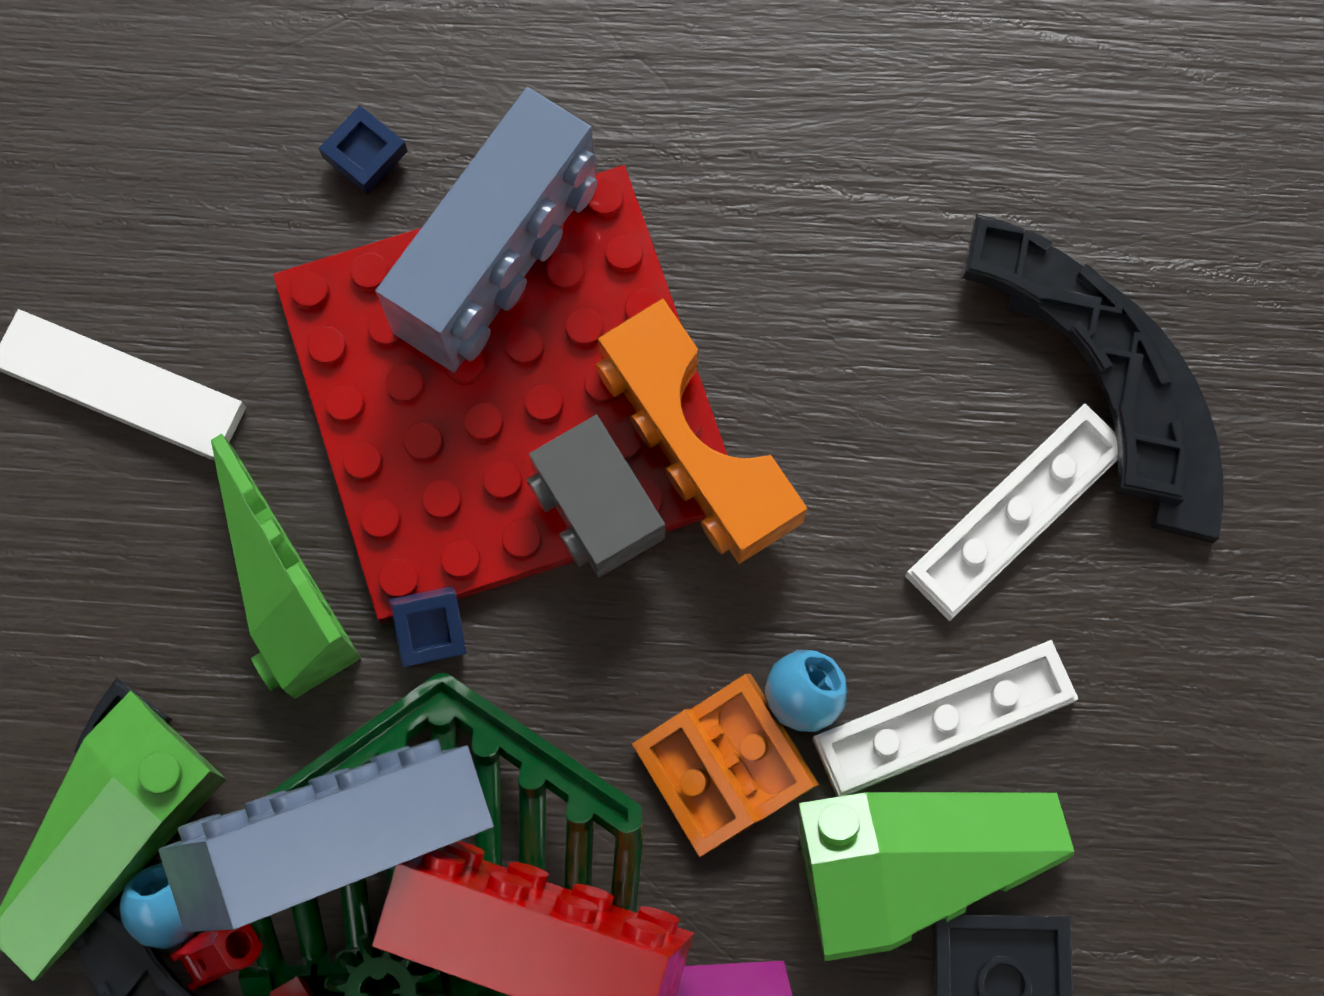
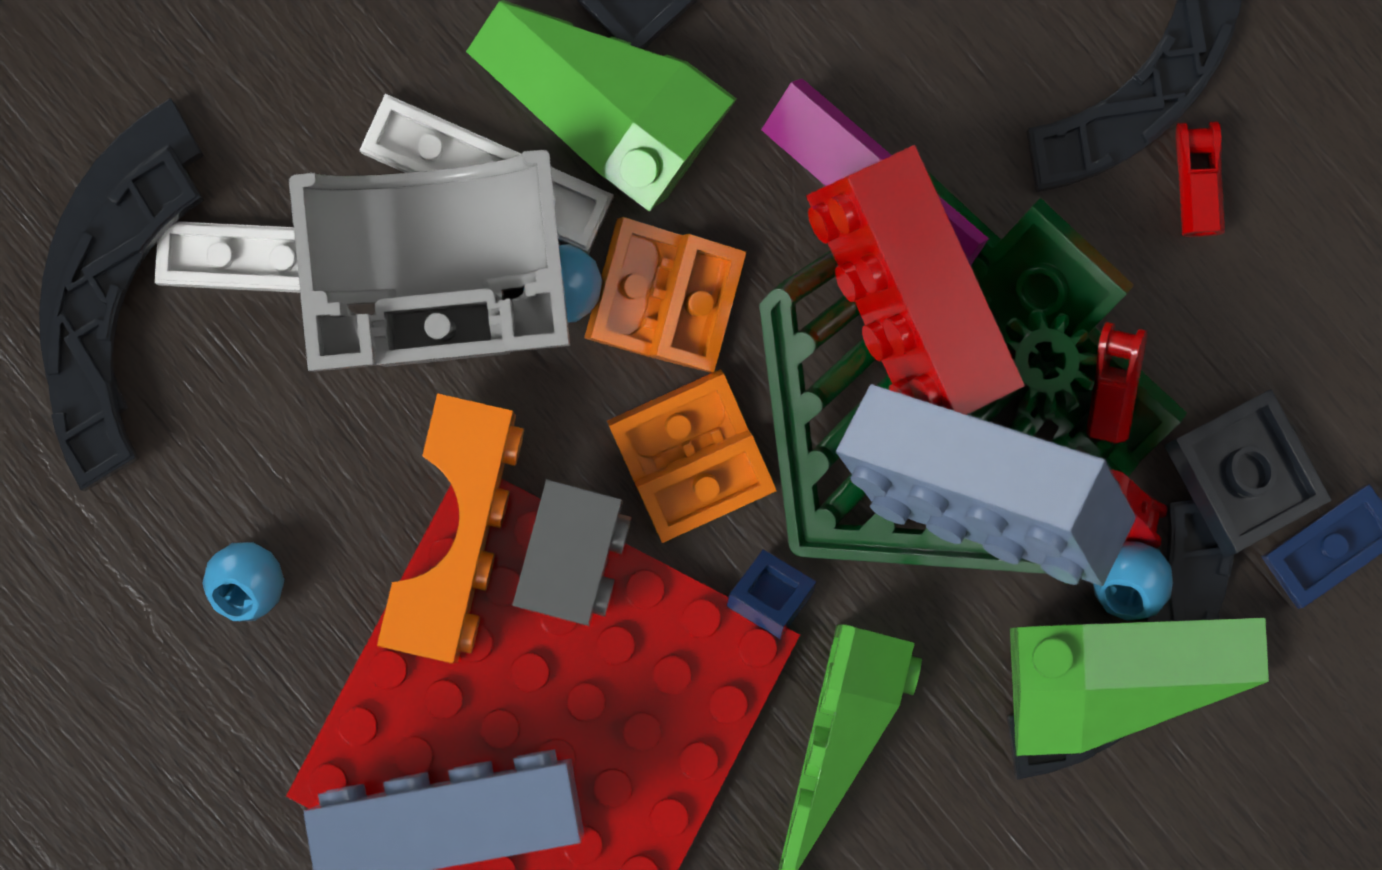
camera: 135 degrees left, 10 degrees up
none -> dark azure piece [202,542,284,621]
none -> light grey piece [289,150,570,372]
none -> orange slope [607,369,777,543]

